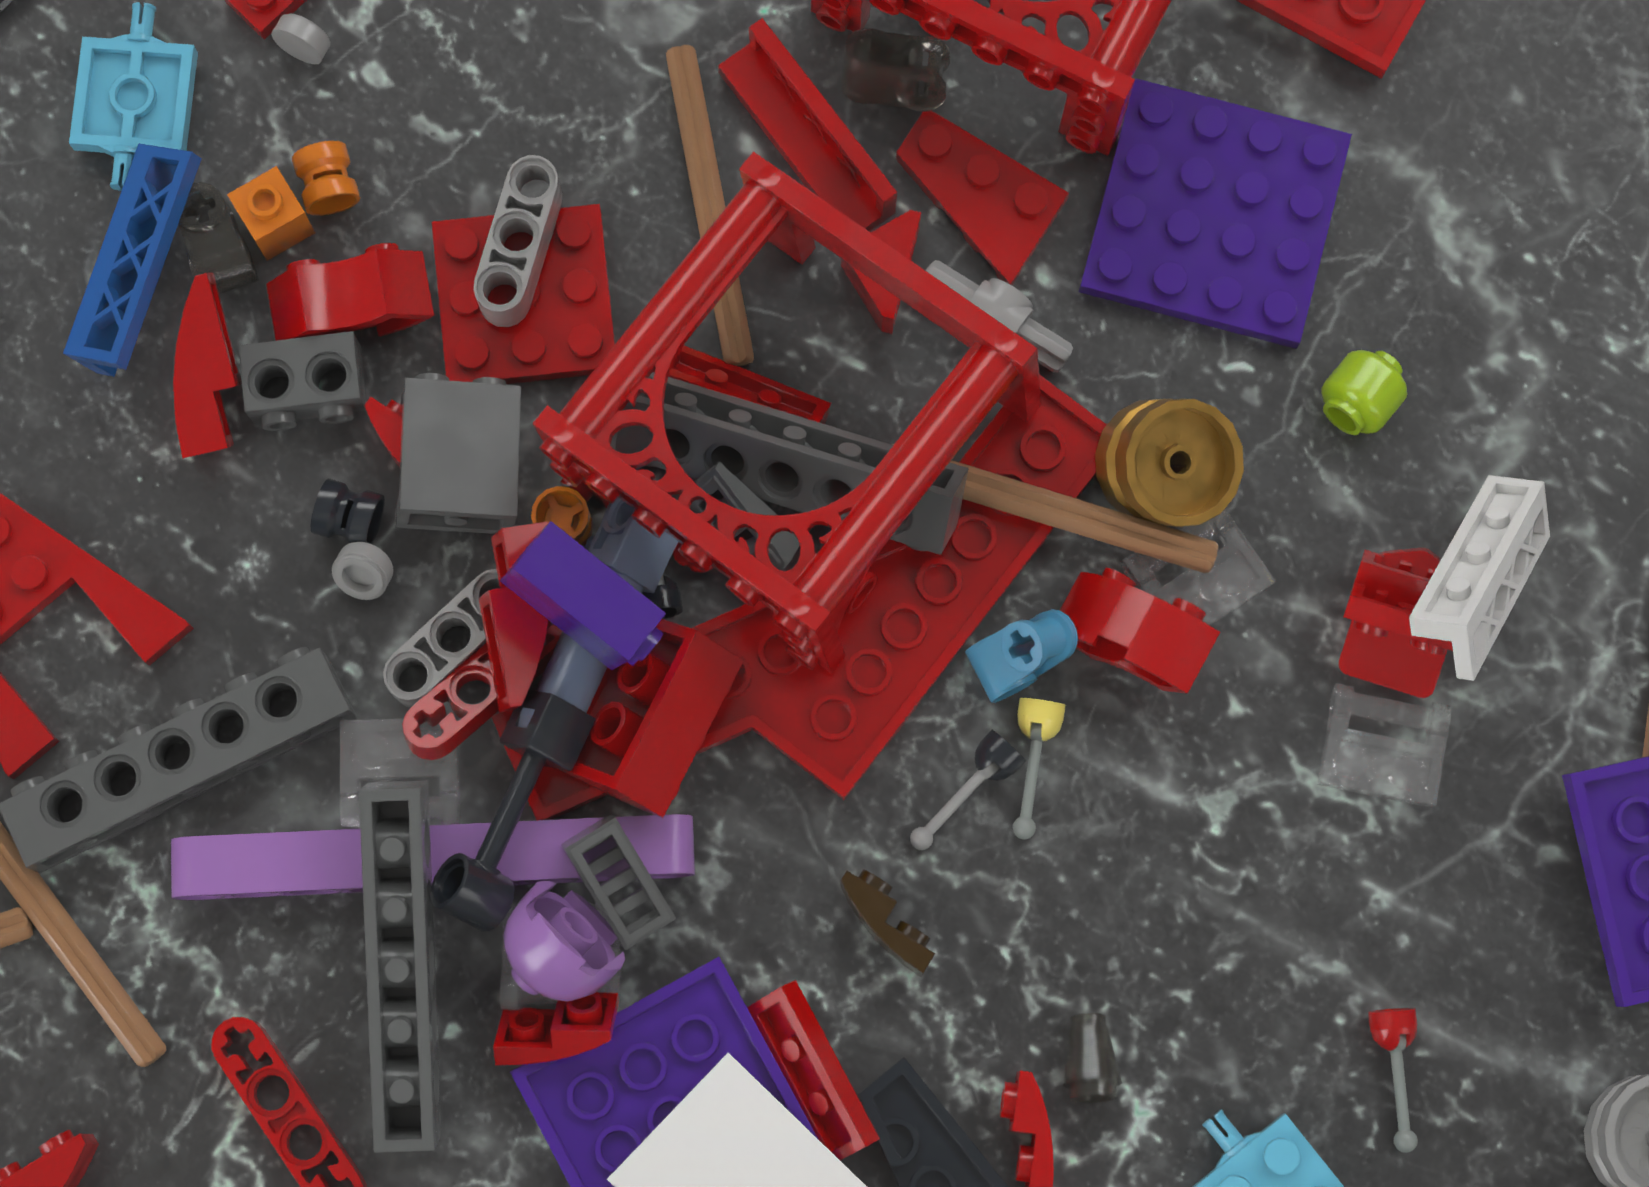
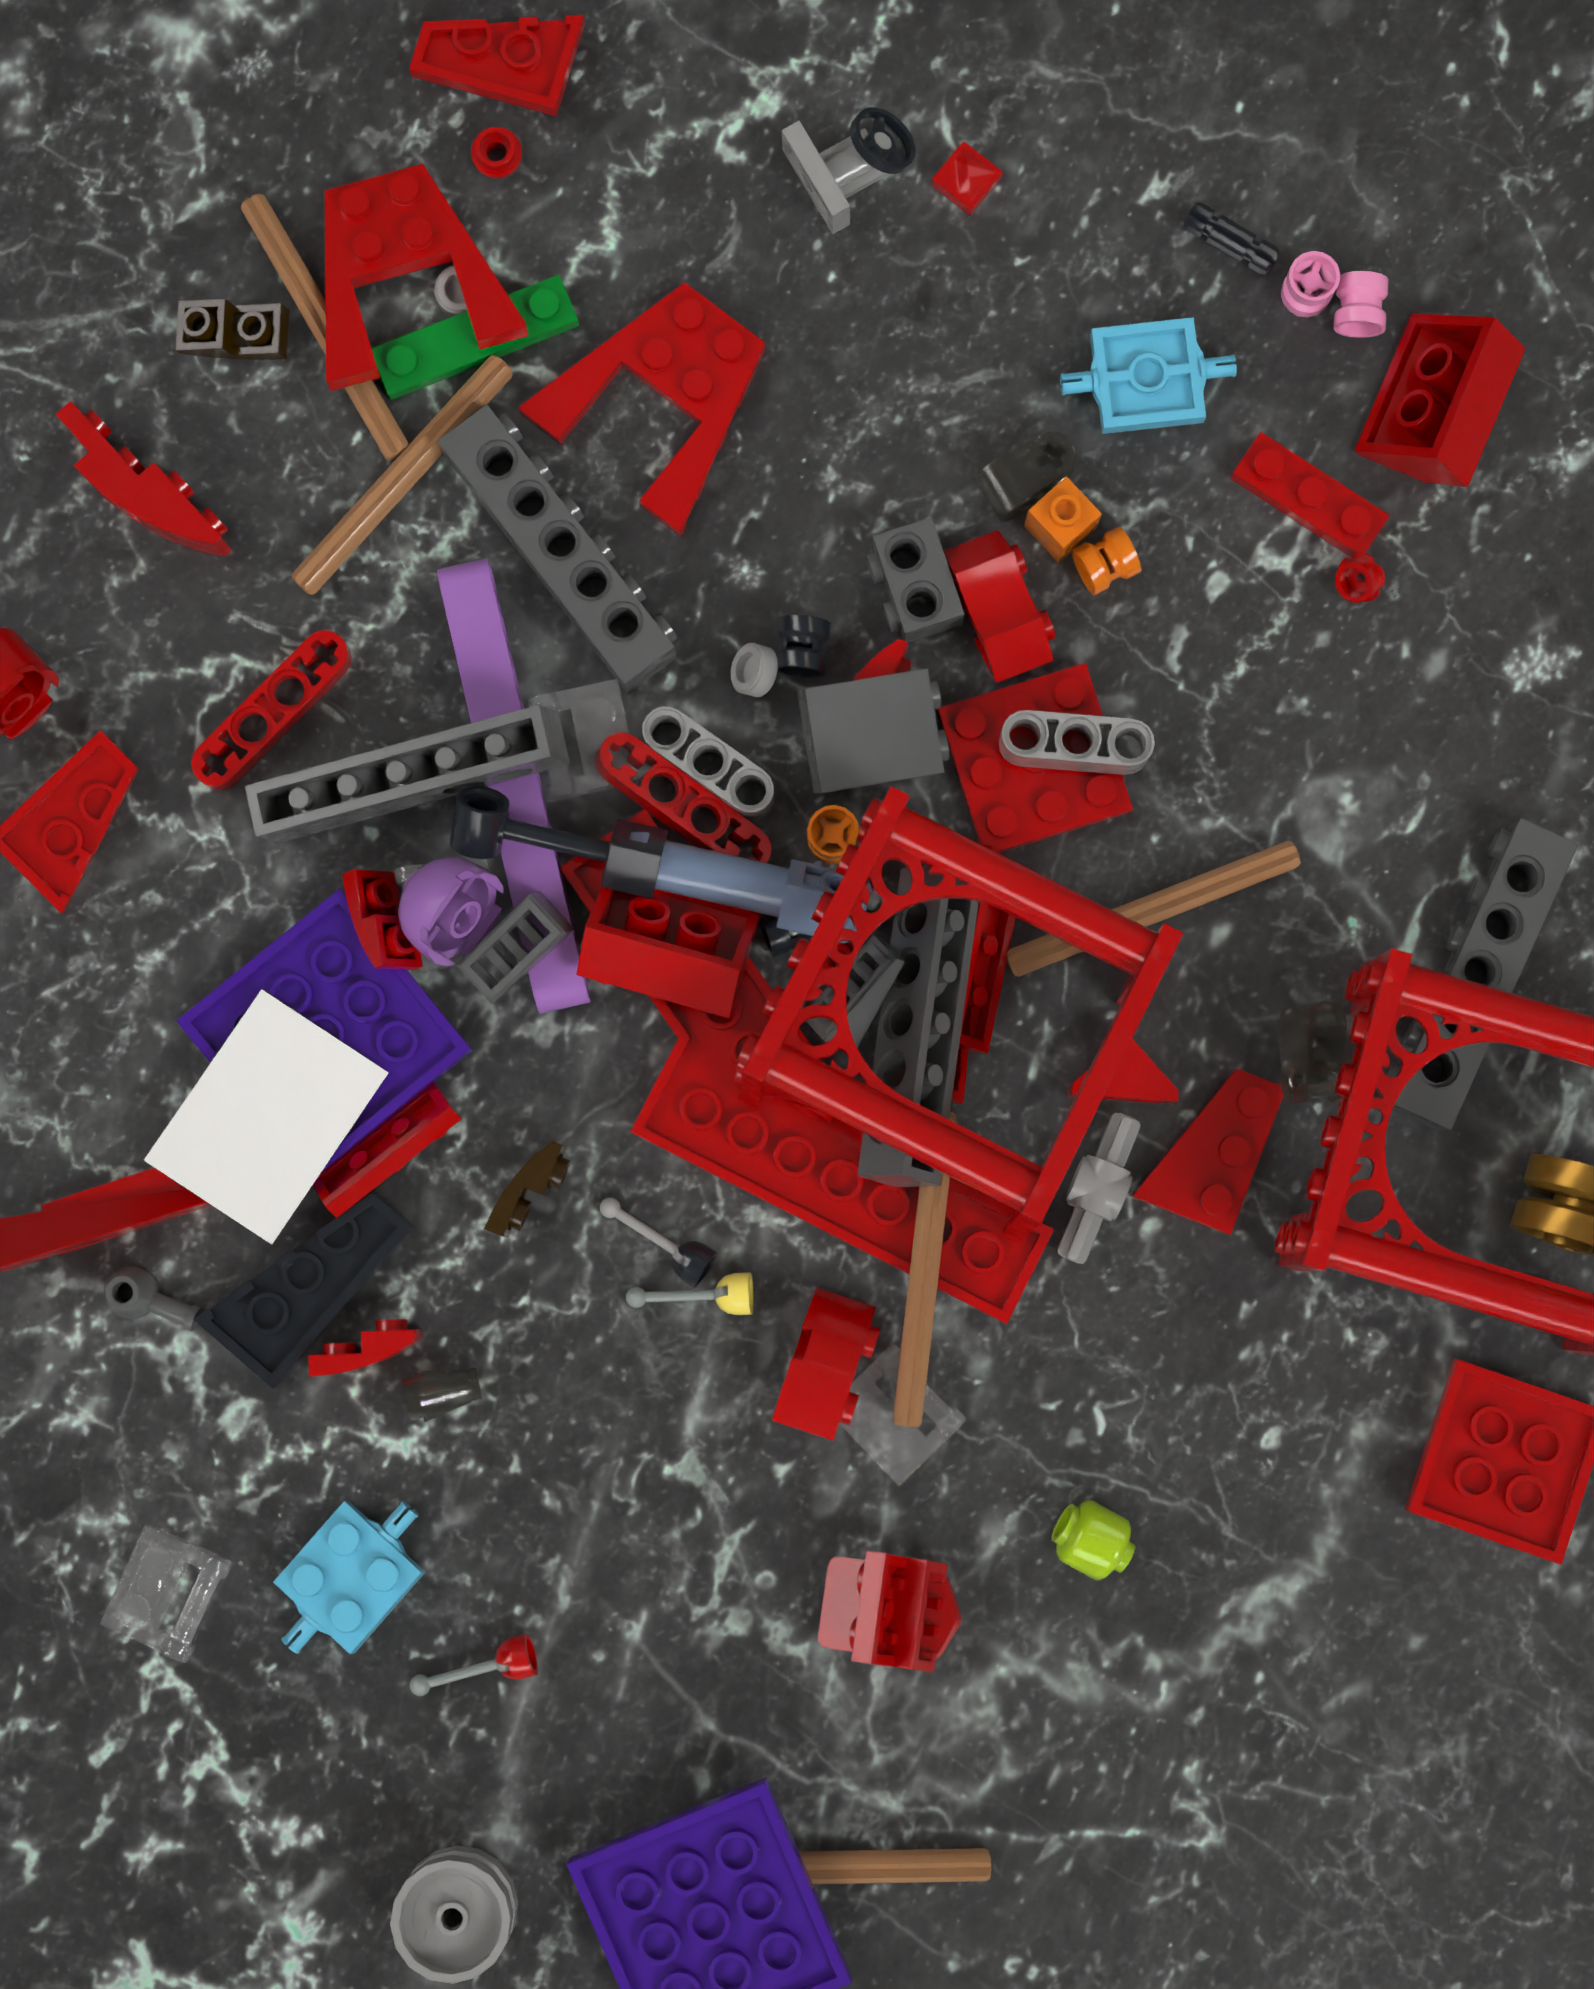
camera: 85 degrees right, 5 degrees up
blue fence [63,143,202,377] -> none
red slope [173,273,242,459] -> none
light grey tile [271,14,331,64] -> none
red slope [479,521,548,713] -> none
dark purple brick [500,521,666,670] -> none
red fence [718,18,897,231] -> none
dark azure piece [965,609,1078,703] -> none
dark purple plate [1079,78,1352,349] -> none
pearl gold wheel [1095,399,1244,527] -> none
clear plate [1317,683,1451,808] -> none
white fence [1409,475,1550,681] -> none

